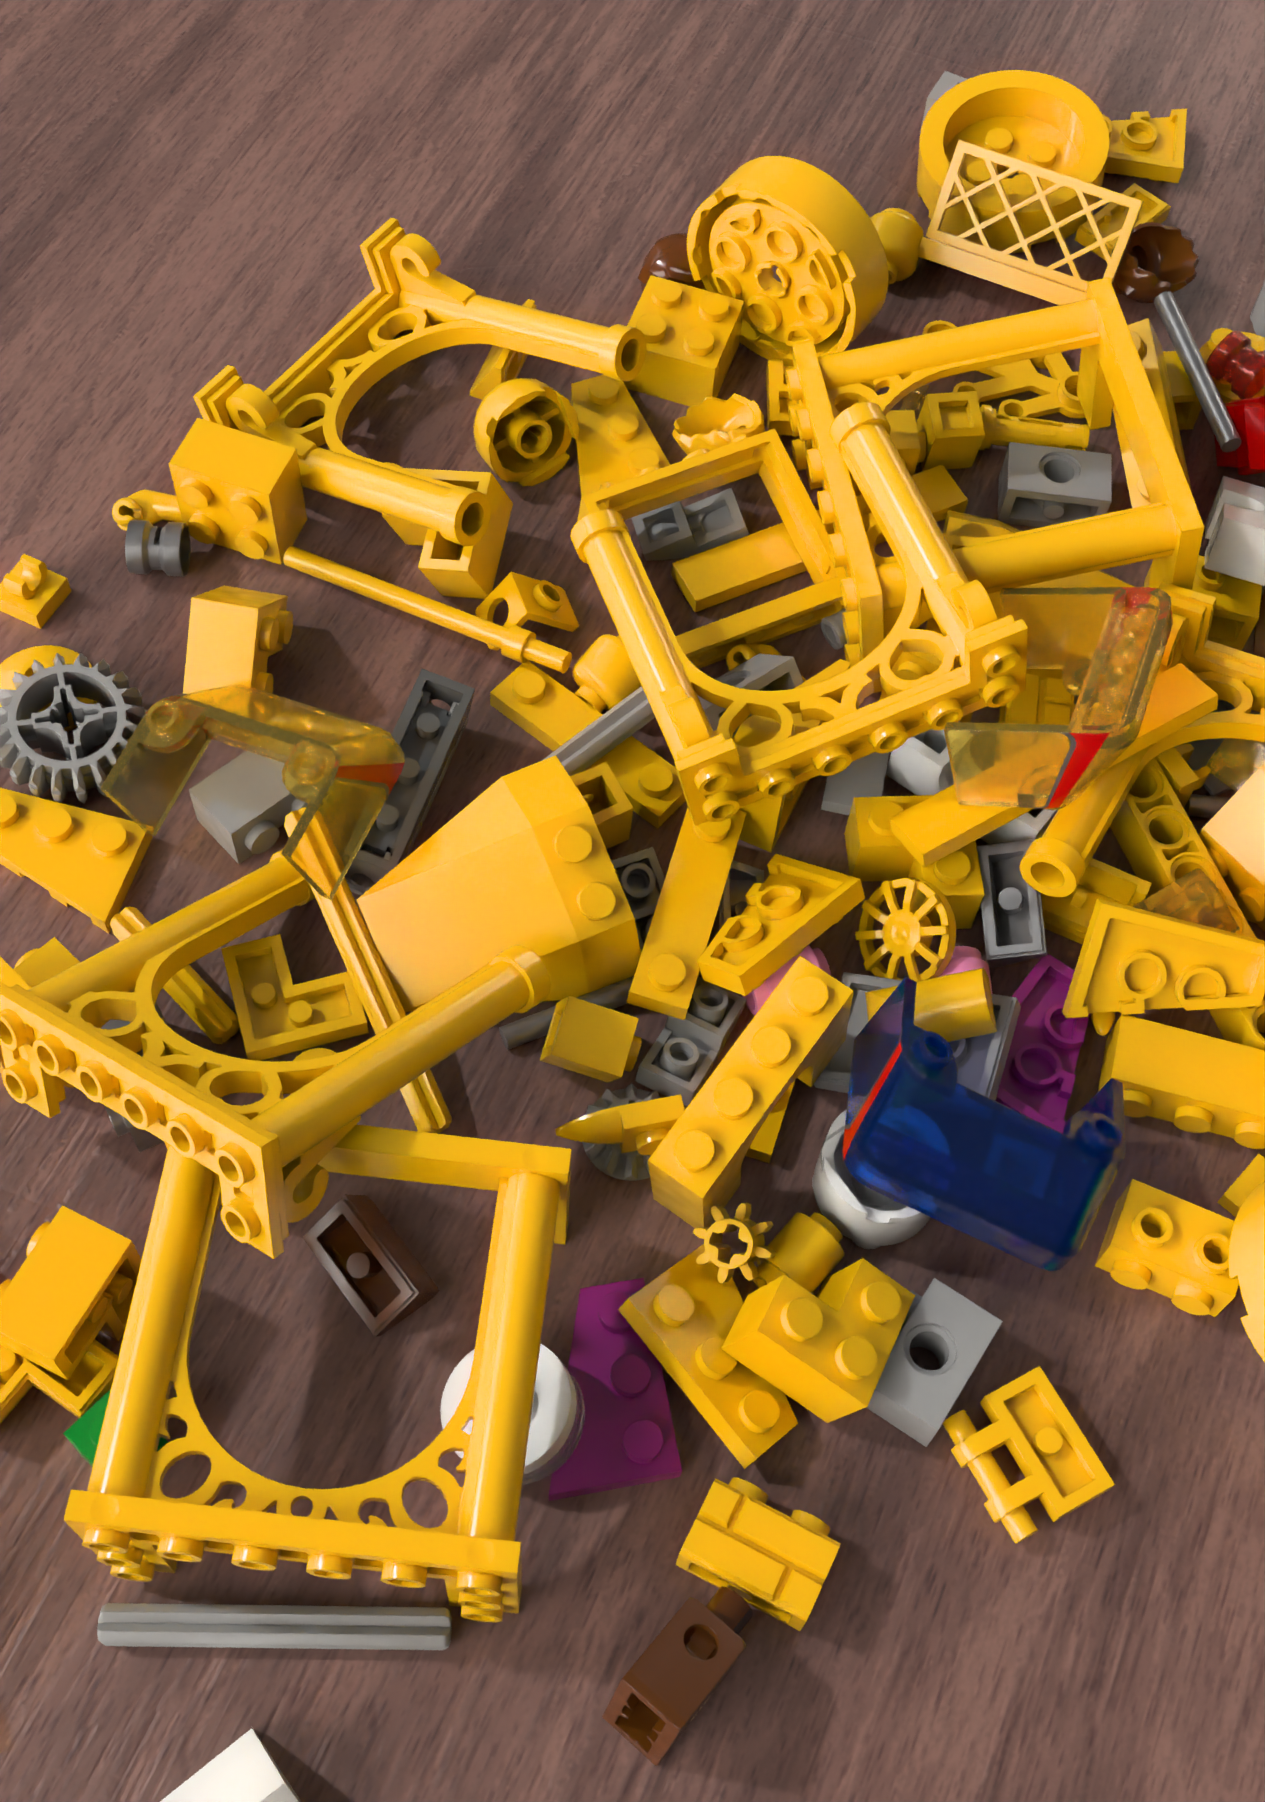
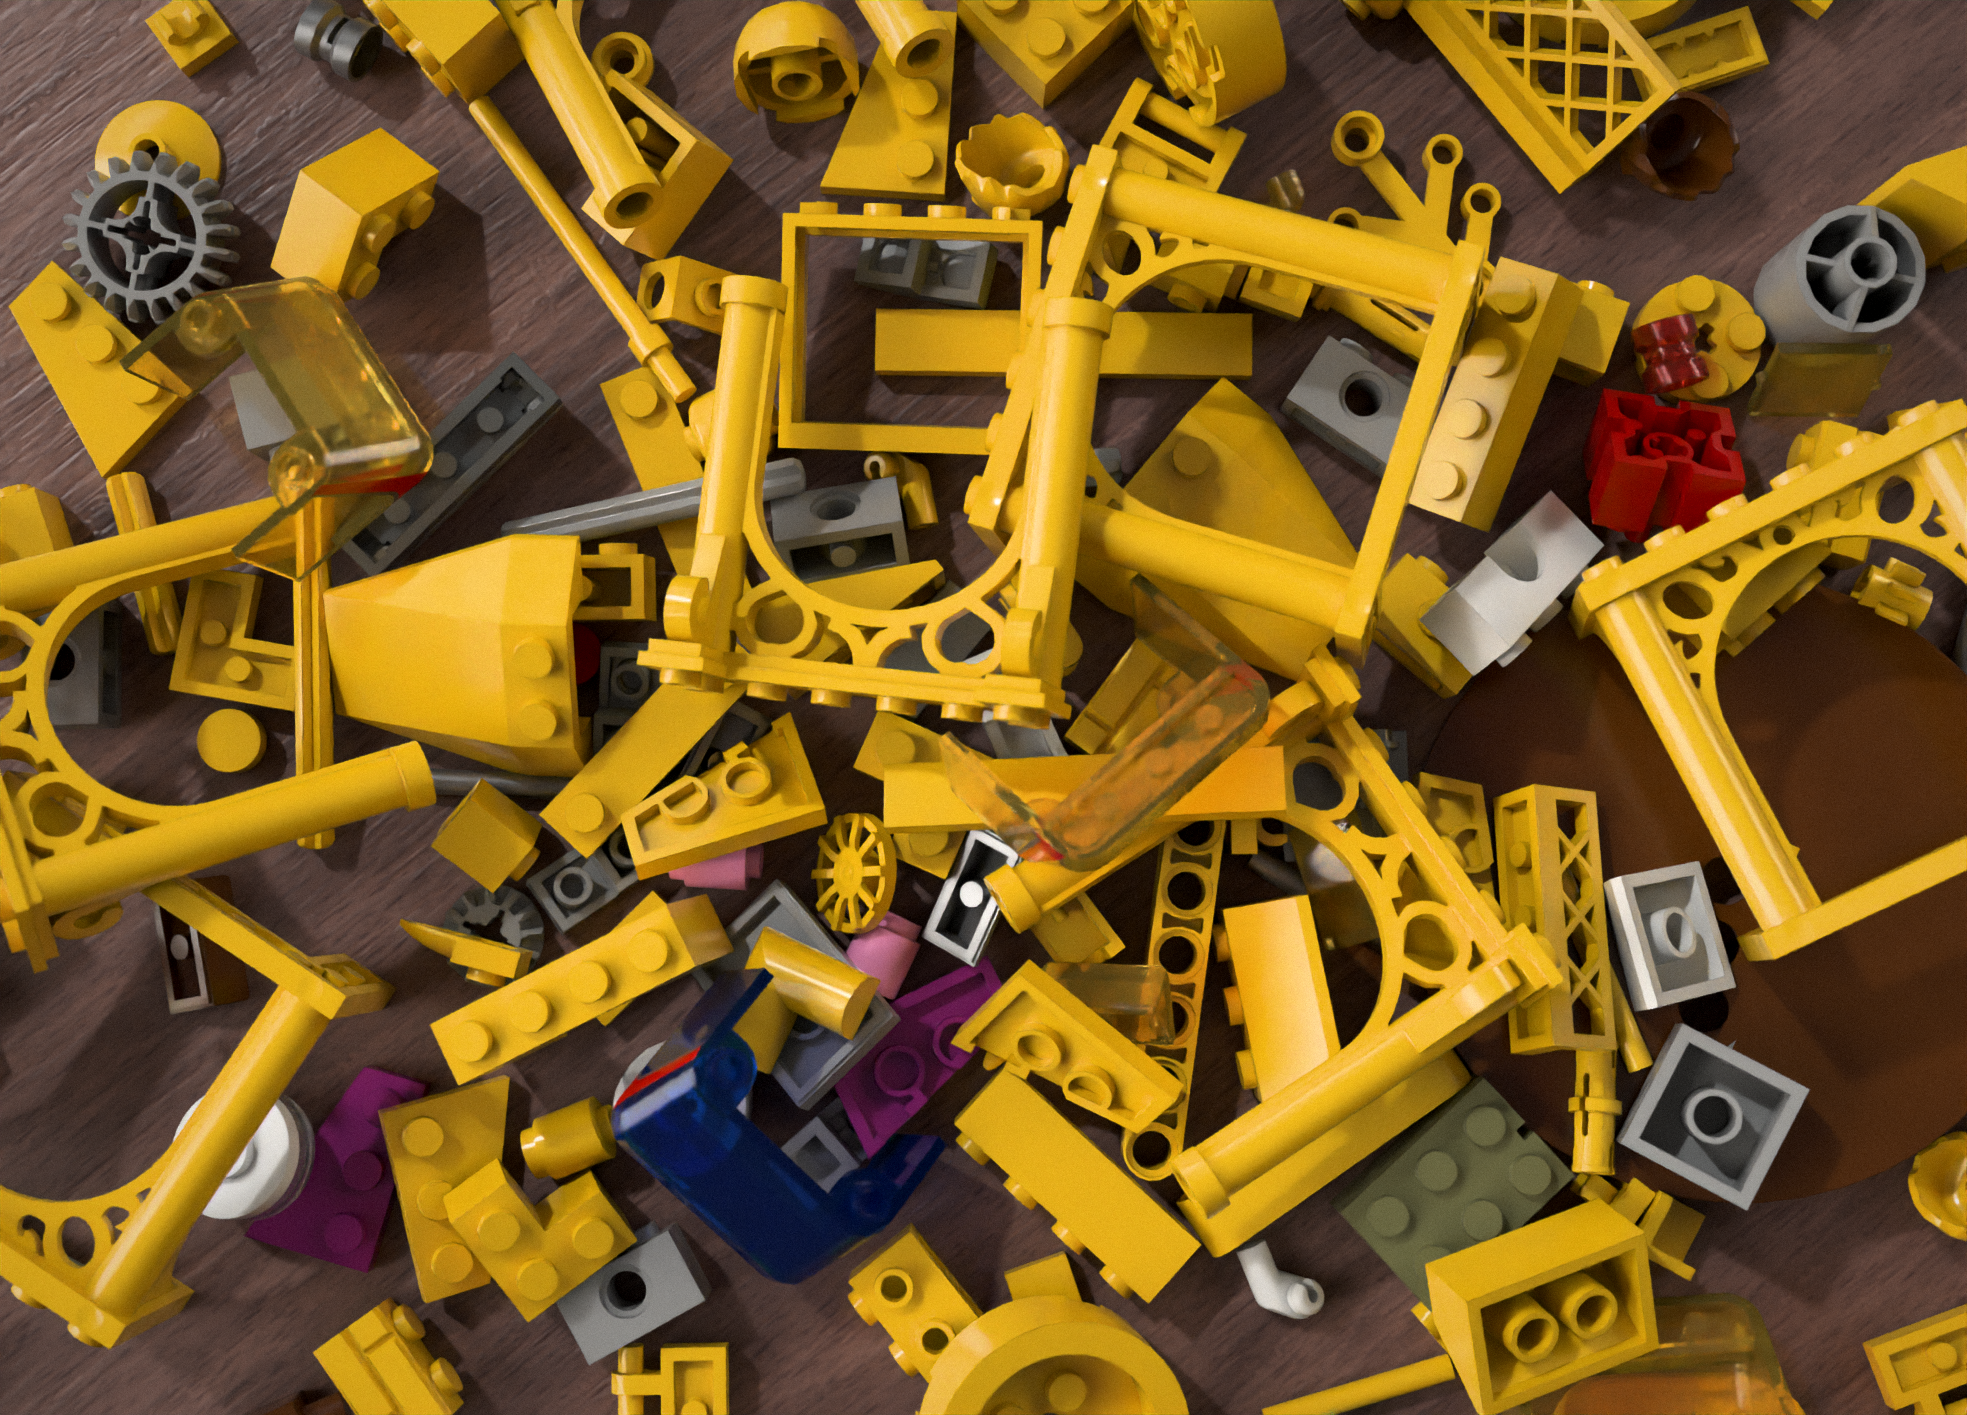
camera: 30 degrees right, 25 degrees up
yellow gear [693,1203,776,1283] -> none
flat silver bar [1154,292,1242,453] -> none

